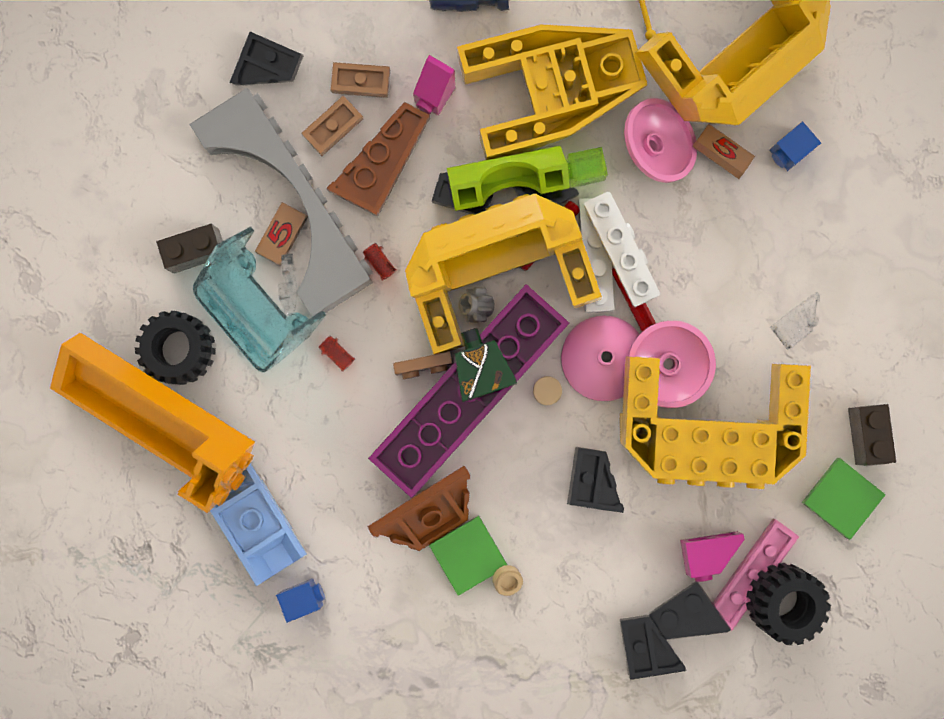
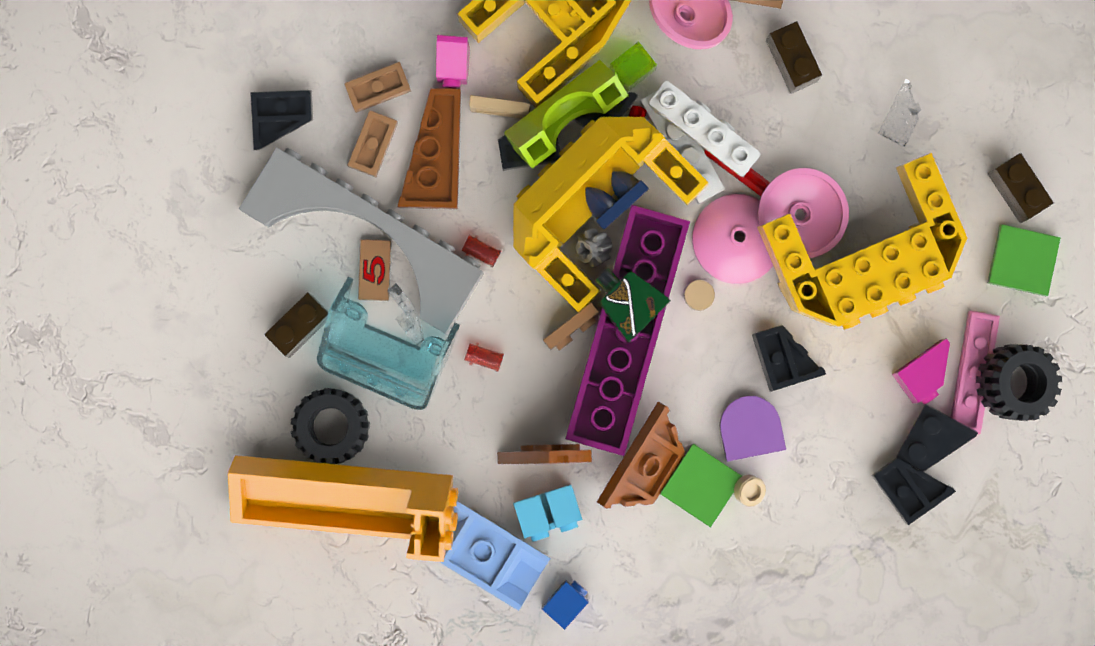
camera: 30 degrees left, 0 degrees up
none -> tan tile [469,95,531,119]
none -> dark orange wing [497,444,592,464]
none -> medium azure piece [513,484,582,542]
none -> dark blue tile [585,171,649,230]
none -> medium lavender tile [720,396,786,462]
none -> dark brown brick [766,21,822,94]

